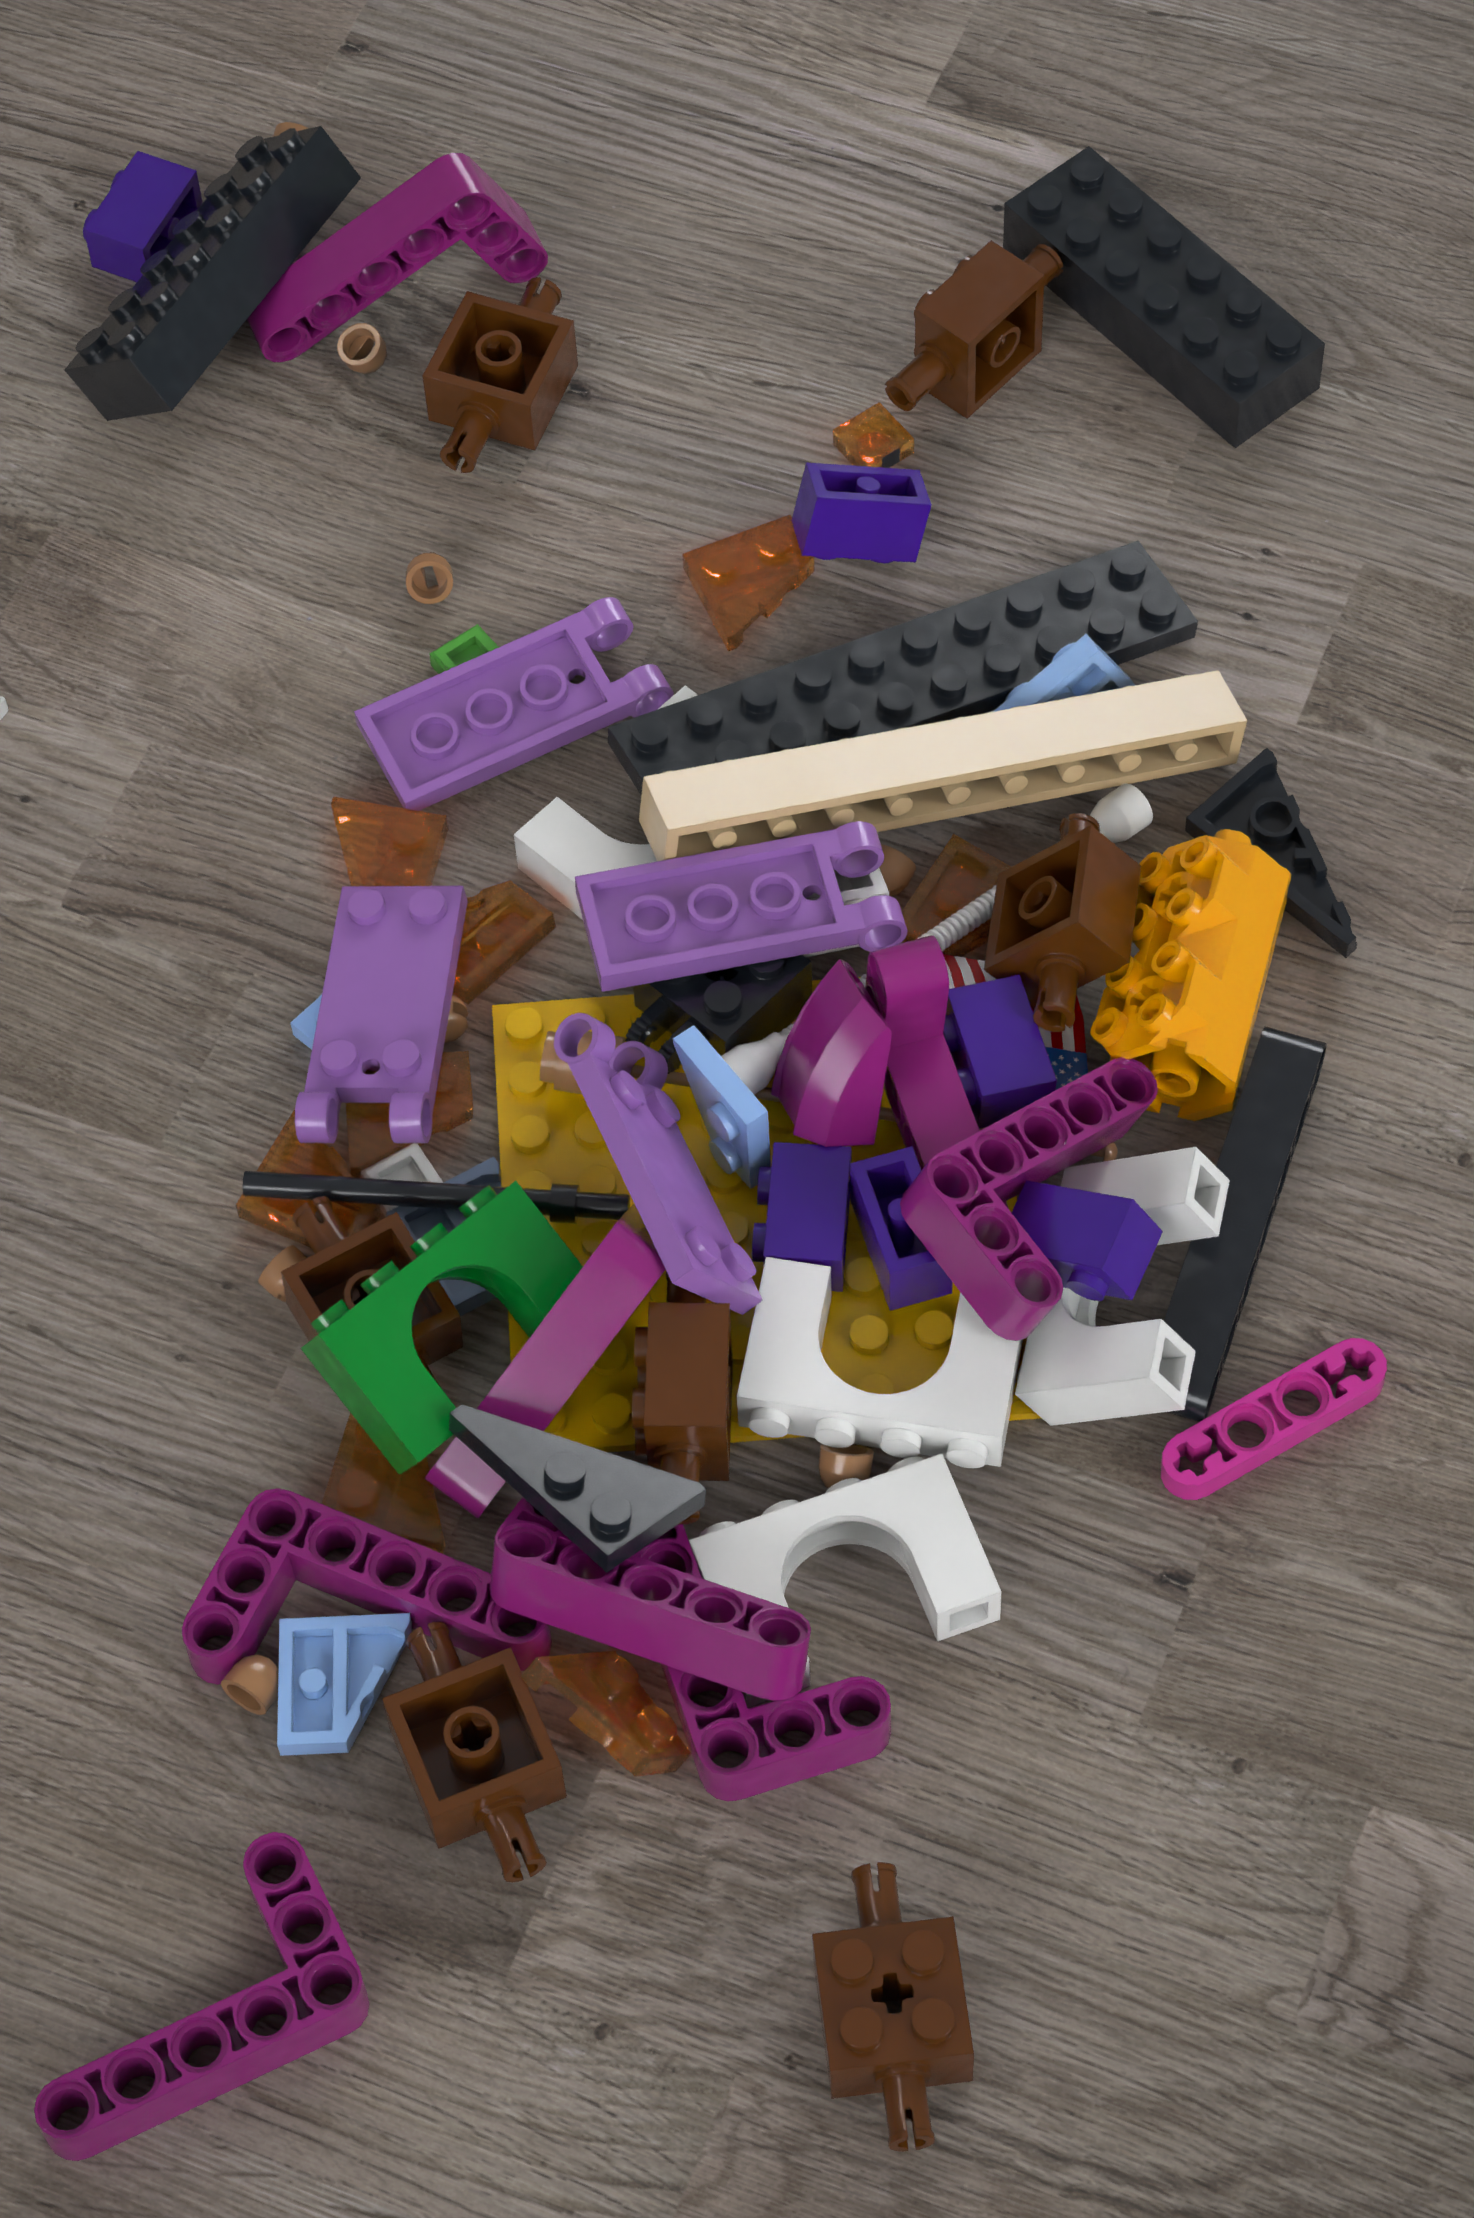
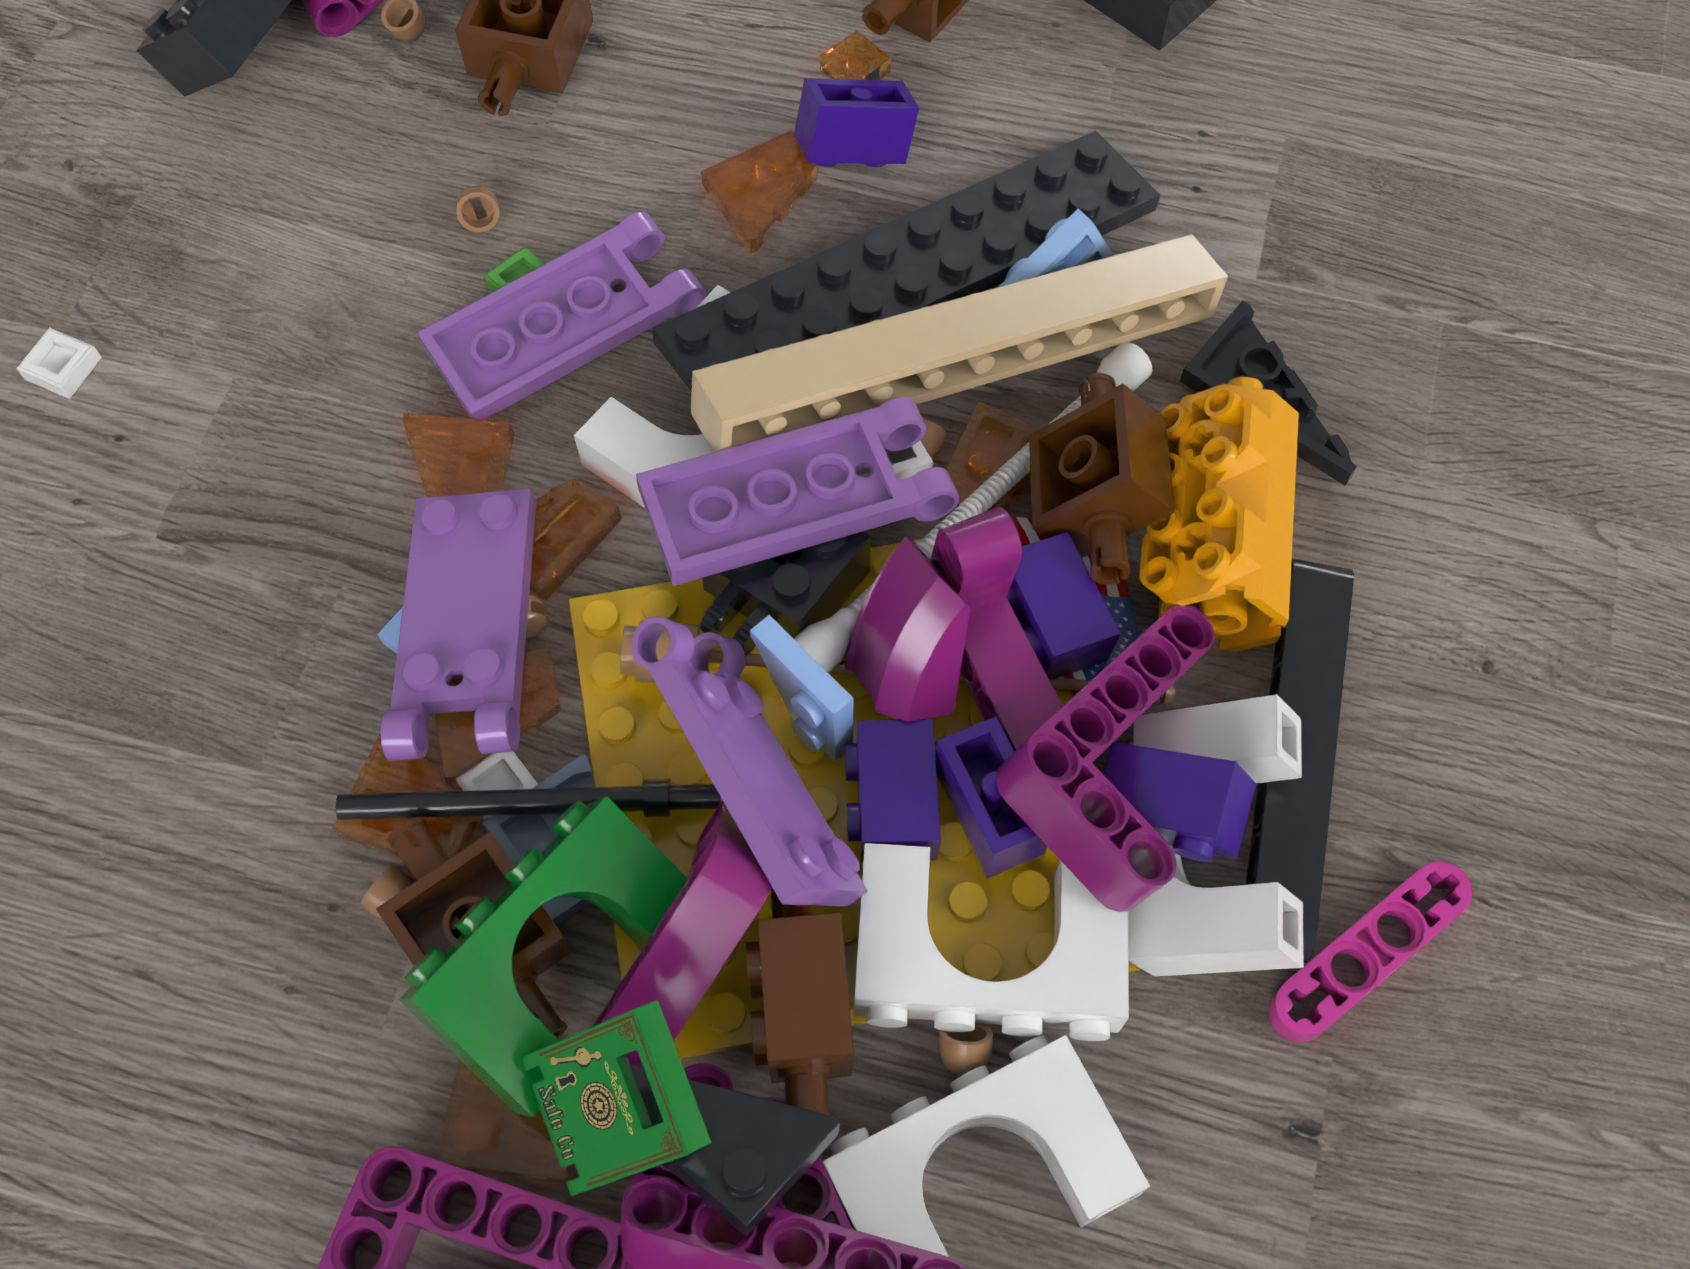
camera: 10 degrees left, 5 degrees up
none -> green container [521,1000,712,1196]

